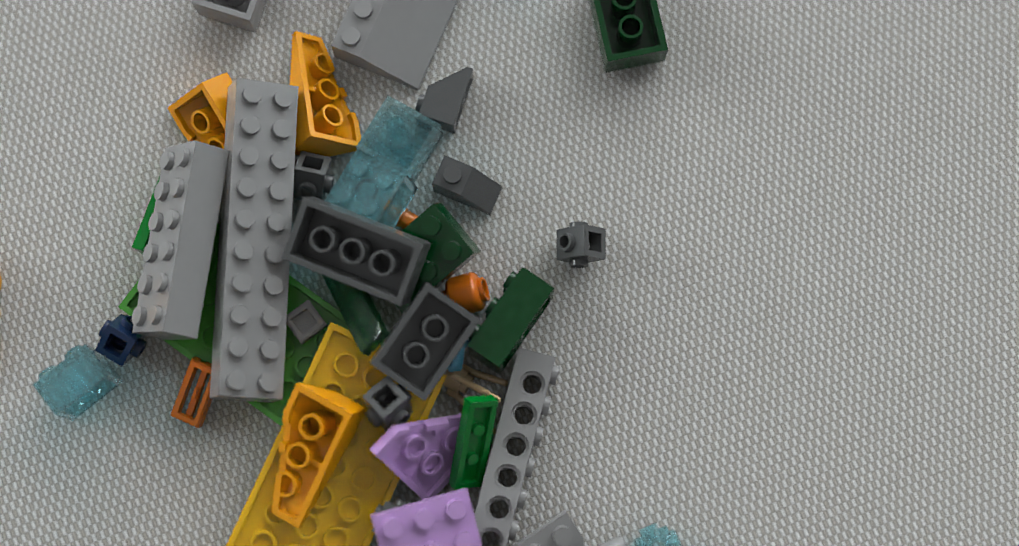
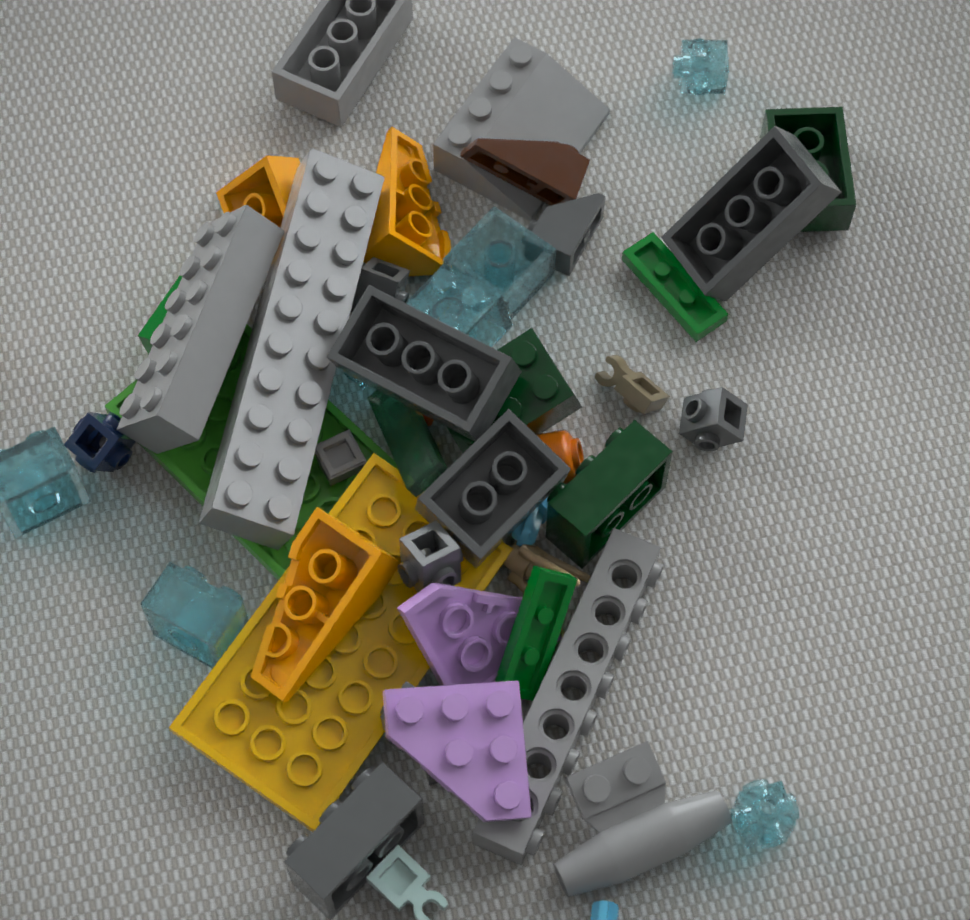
camera: 10 degrees right, 15 degrees down
orange tile [170,357,212,428] -> none
dark grey slope [432,155,502,215] -> none
none -> clear light blue brick [140,562,248,669]
none -> reddish brown slope [460,138,590,206]
none -> dark tan plate [594,355,670,414]
none -> green plate [621,232,728,342]
none -> dark grey brick [661,126,841,301]

